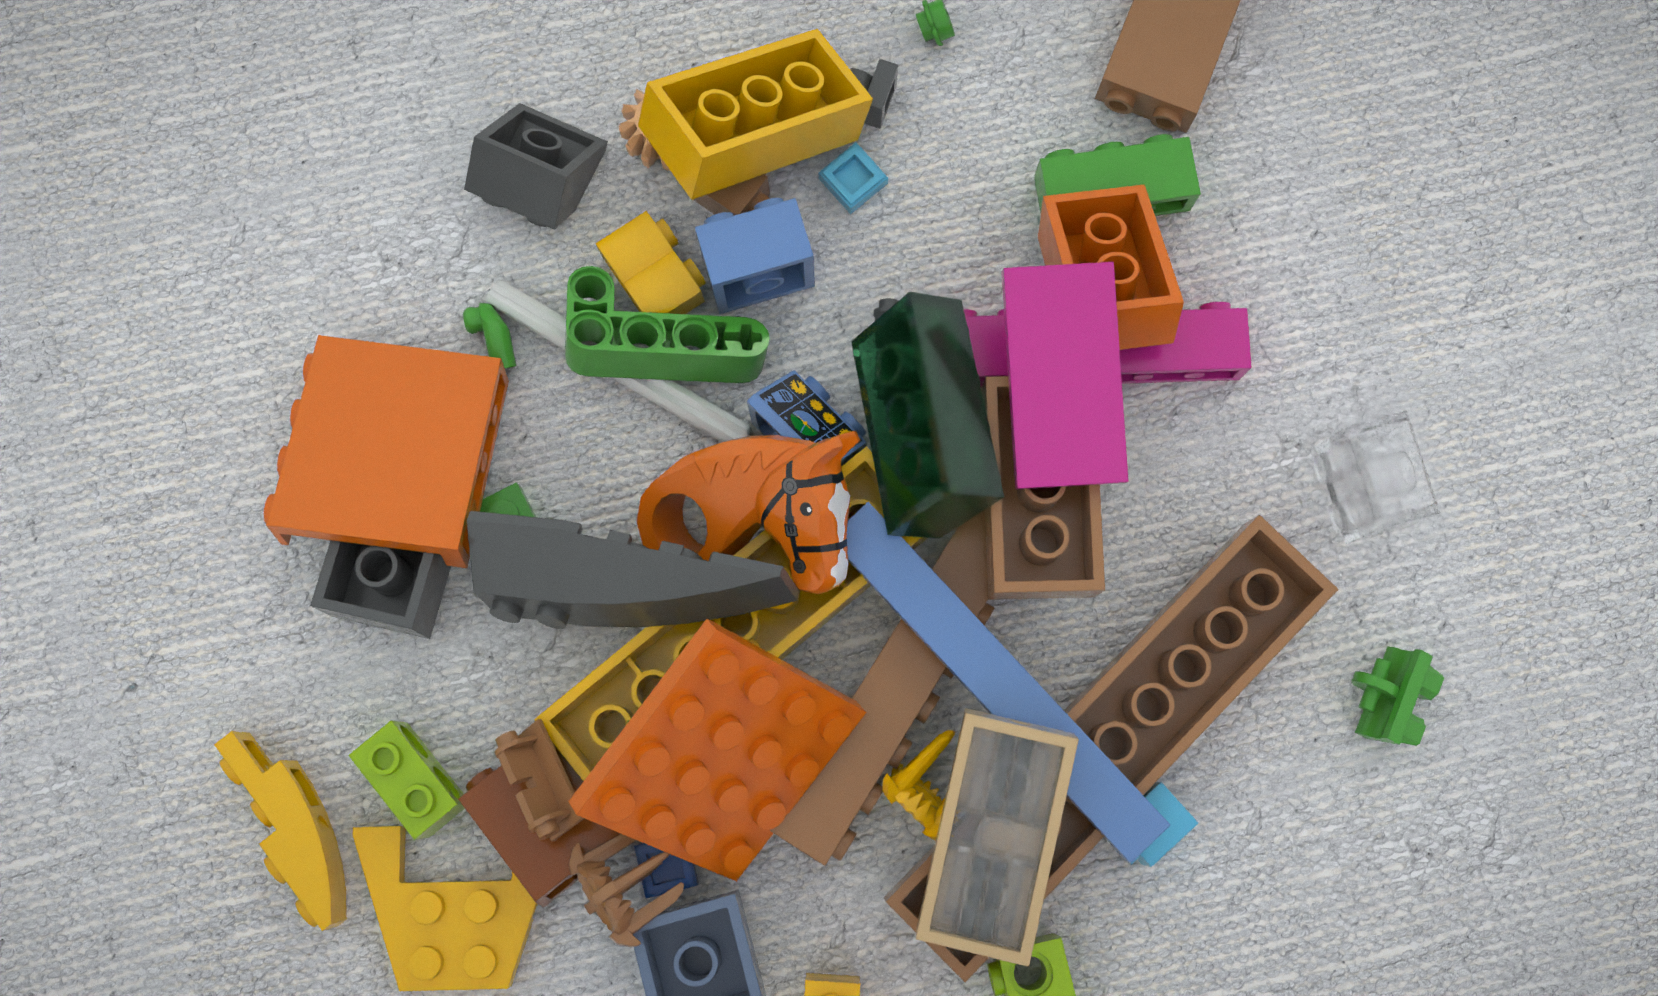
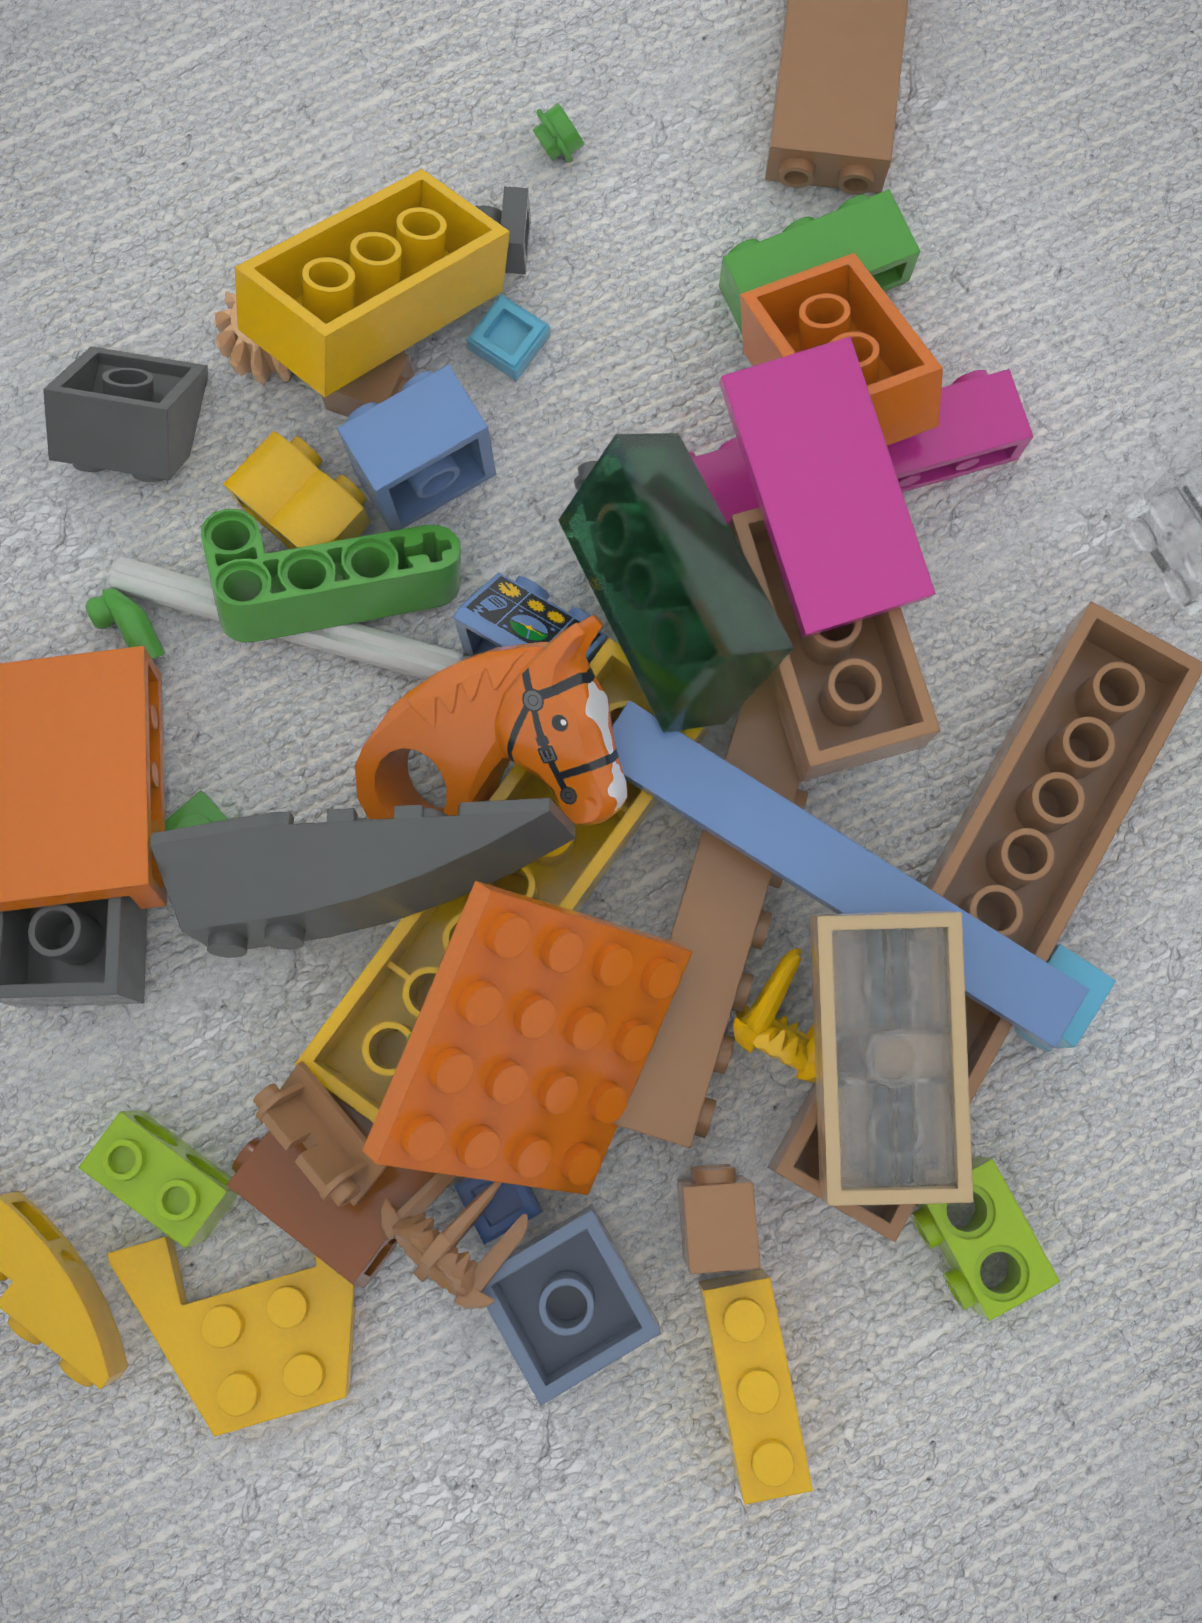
camera: 15 degrees left, 0 degrees up
none -> medium nougat brick [677,1164,761,1274]

